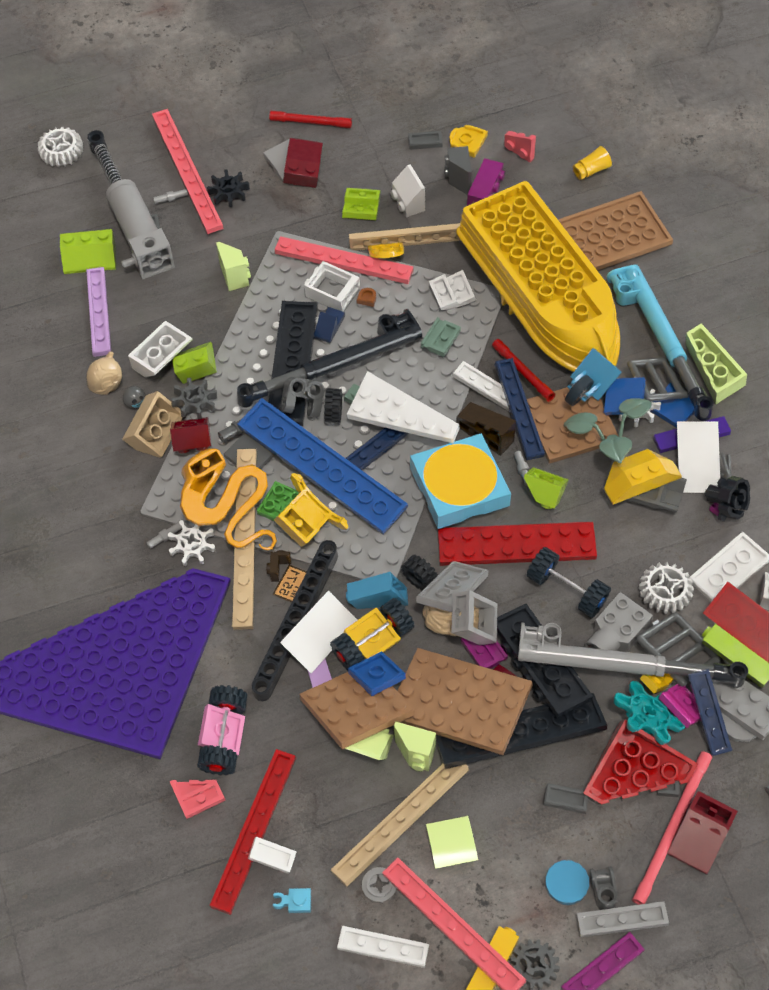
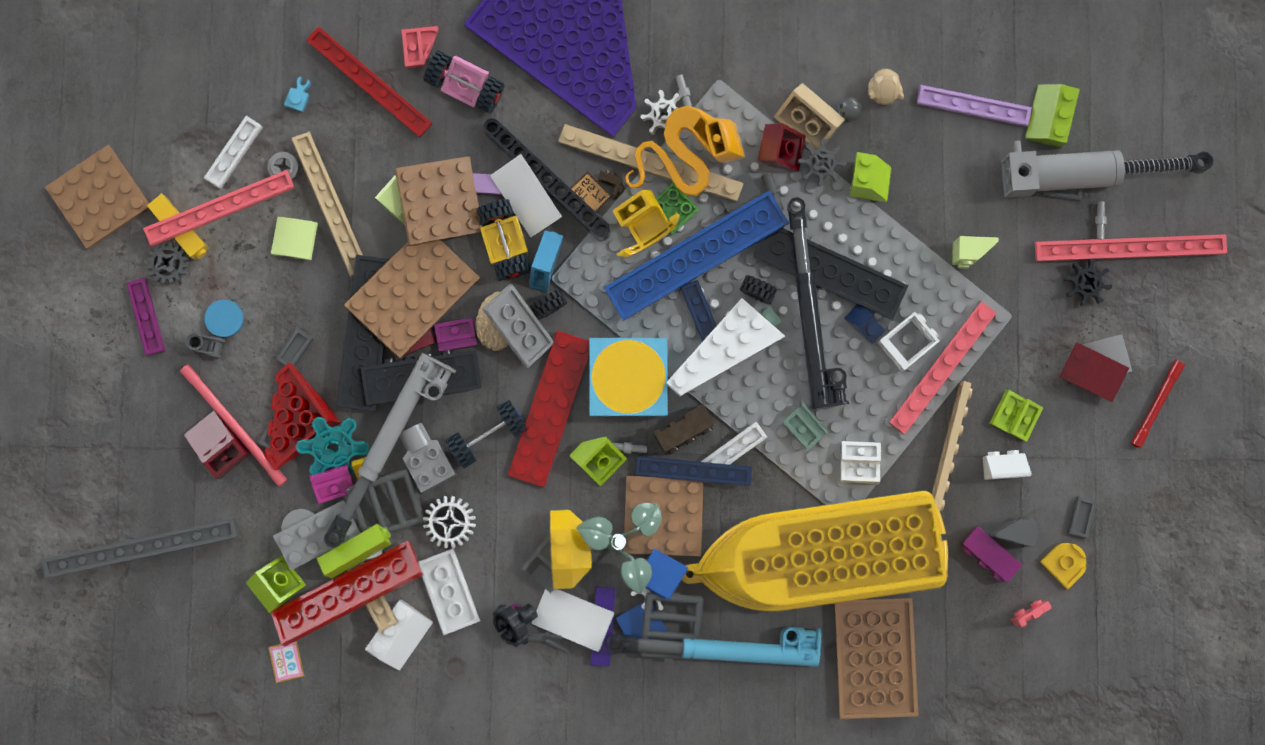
camera: 105 degrees right, 25 degrees up
white gear [38,127,83,168] -> none
white slope [128,321,192,377] -> none
white tile [248,837,296,874] -> none
dark grey piece [281,377,325,418] -> none
blue tile [348,651,406,696] -> none
dark orange tile [357,288,376,307] -> none
yellow tile [368,242,404,258] -> none
yellowish green slope [394,721,436,771] -> none
light grey window [451,590,497,645] -> none
red piece [492,339,556,402] -> none
dark azure plate [565,348,622,406] -> none
yellow plant [573,146,612,180] -> none
light grey plate [576,901,669,938] -> none
yellowish green wedge [686,323,747,404] -> none
dark blue tile [687,669,732,756] -> none

